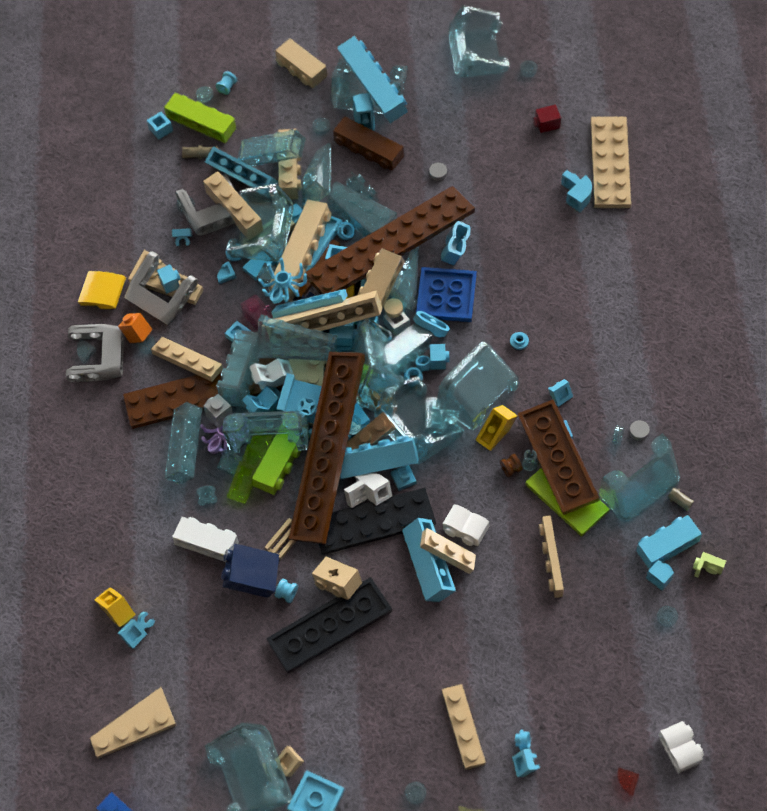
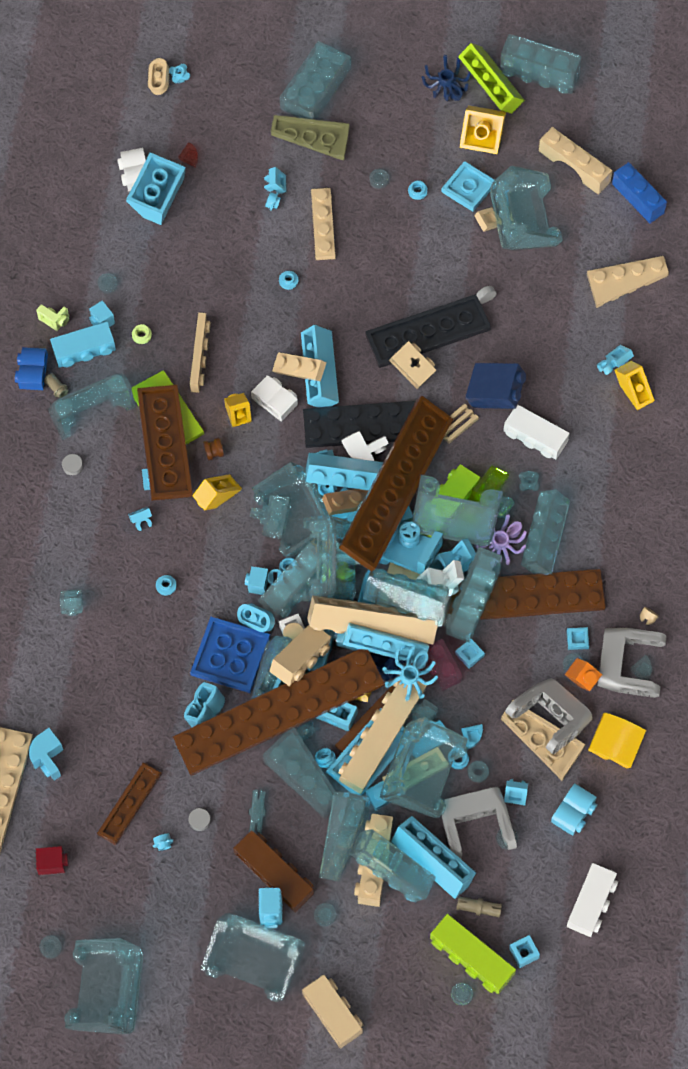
camera: 170 degrees left, 5 degrees up
tan plate [151,337,223,381] -> none
medium azure plate [157,265,181,294] -> none
tan arch [203,171,263,240] -> none
light grey brick [204,394,233,429] -> none
medium azure bush [216,71,237,95] -> none
medium azure wheel [275,578,298,603] -> none
medium azure brick [337,36,408,123] -> none
clear light blue hinge [346,171,379,206] -> none
clear light blue windscreen [436,341,520,430] -> none
clear light blue pin [522,450,538,471] -> none
clear light blue tile [612,426,624,446] -> none
none -> blue brick [15,347,48,390]
none -> clear light blue plate [60,589,83,616]
none -> reddish brown tile [97,762,162,845]
none -> medium azure slope [126,153,186,225]
none -> yellowish green plate [132,324,152,344]
none -> medium azure plate [153,834,173,851]
none -> yellow slope [224,393,252,427]
none -> clear light blue pin [248,790,266,834]
none -> medium azure plate [279,271,299,290]
none -> medium azure plate [408,181,428,200]
none -> clear light blue plate [467,761,489,782]
none -> light grey tile [476,286,497,304]
none -> medium azure brick [551,783,597,836]
none -> medium azure tile [566,627,589,650]
none -> white brick [567,863,619,937]
none -> tan hinge [640,607,659,625]

